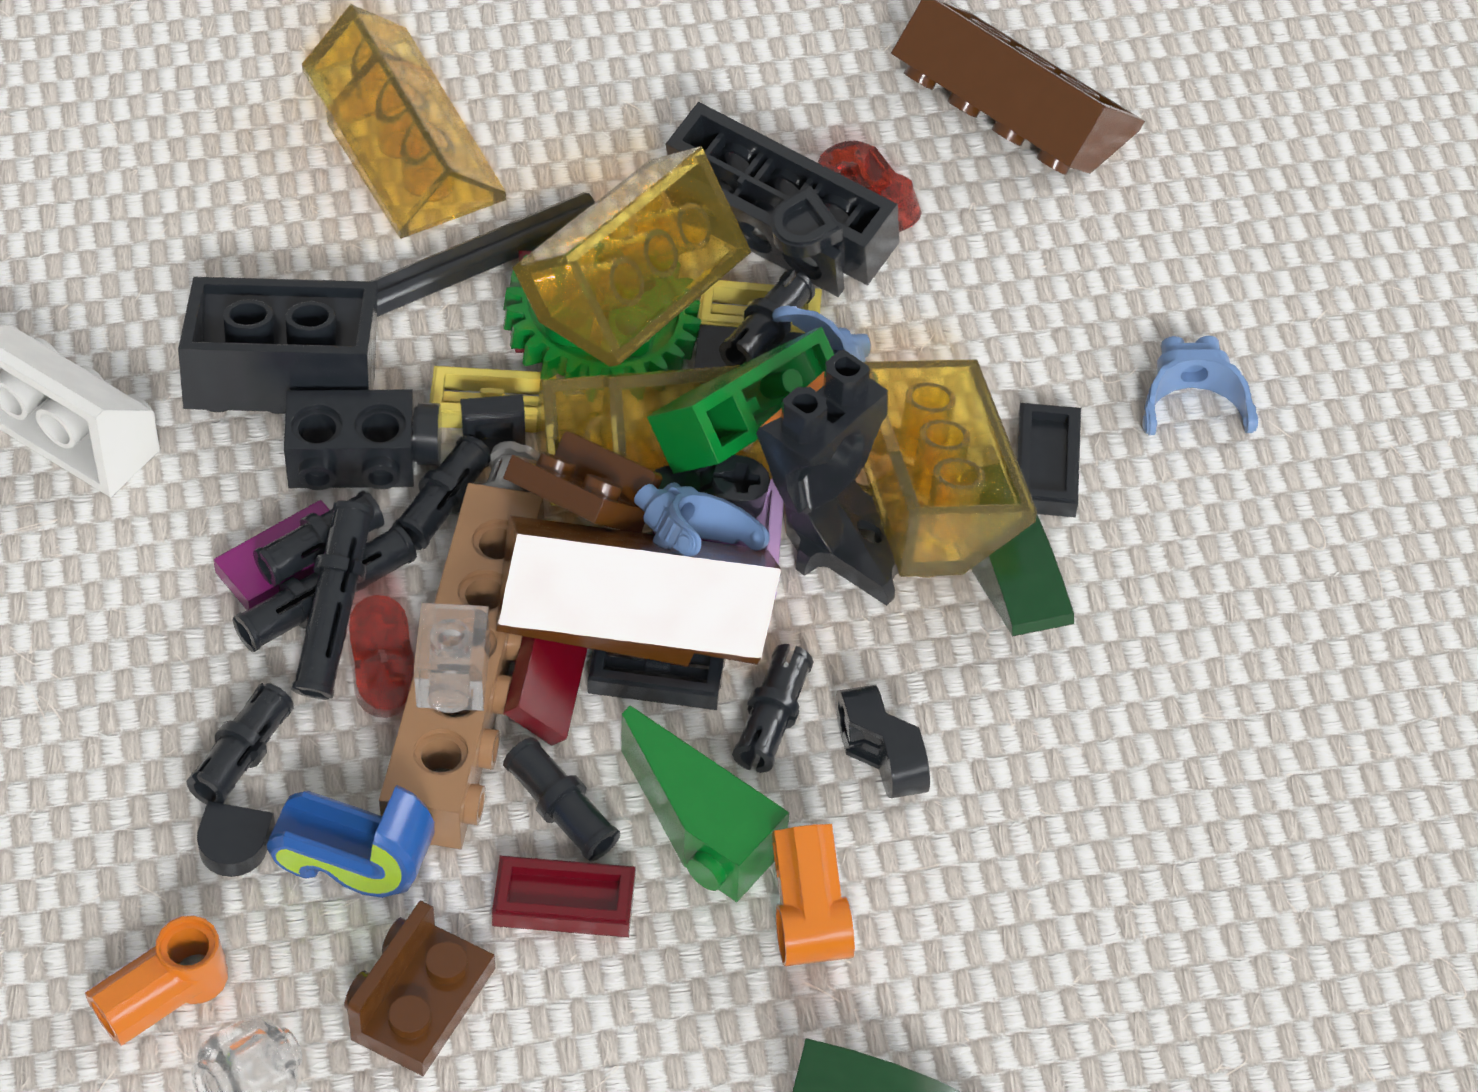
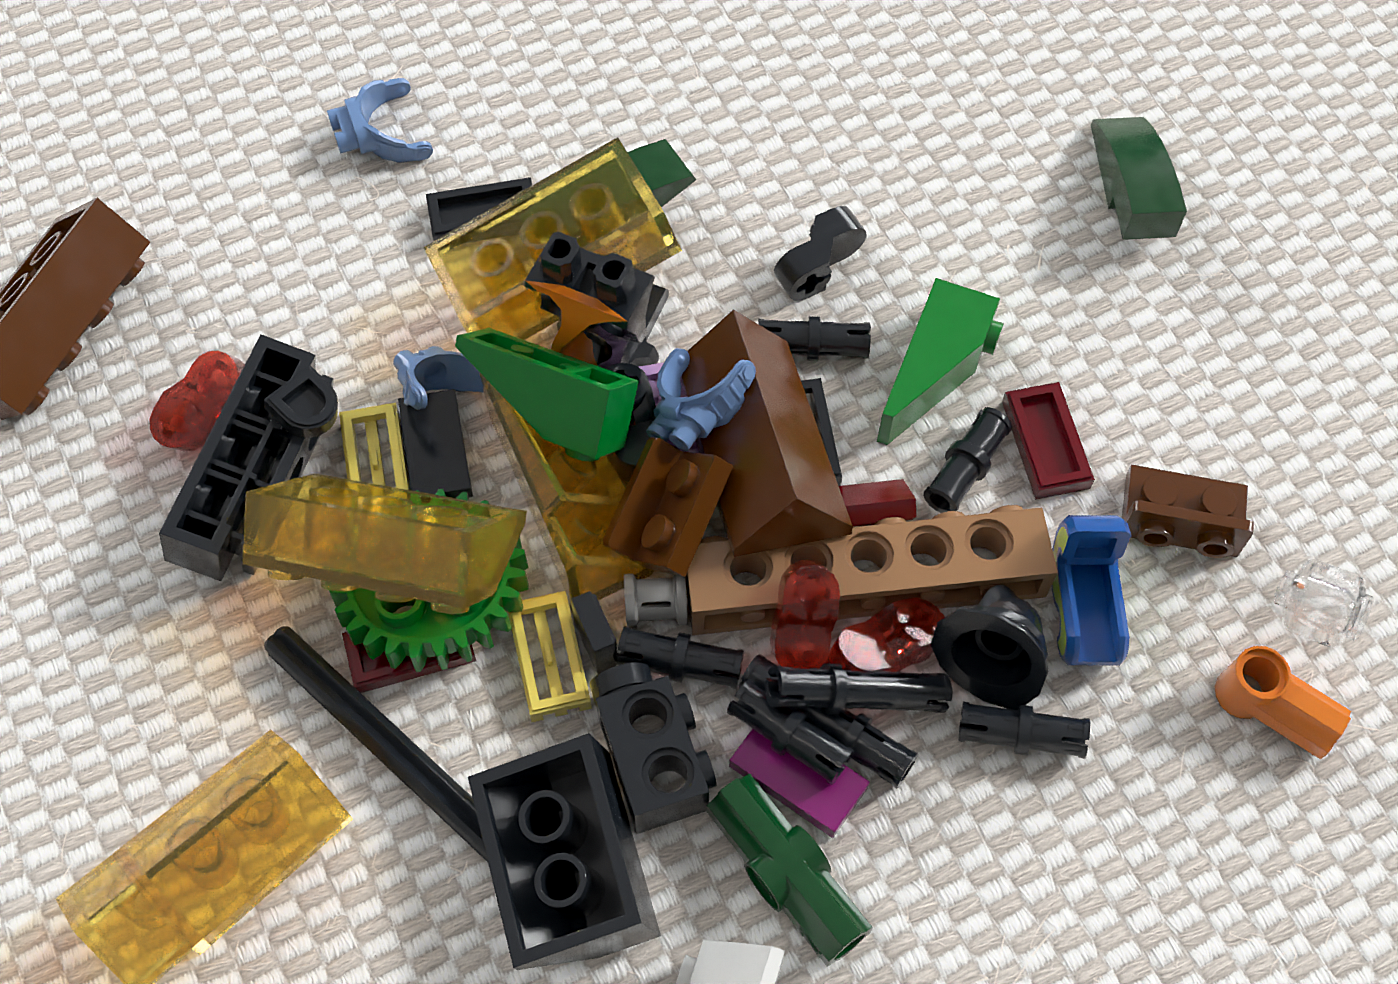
camera: 105 degrees left, 10 degrees up
black tile [197,801,275,877] -> none
clear brick [414,603,490,713] -> none
black pin [719,269,815,369] -> none
orange piece [772,824,855,966] -> none
none -> dark green piece [706,773,873,967]
none -> clear red piece [770,560,840,669]
none -> black piece [930,585,1049,710]

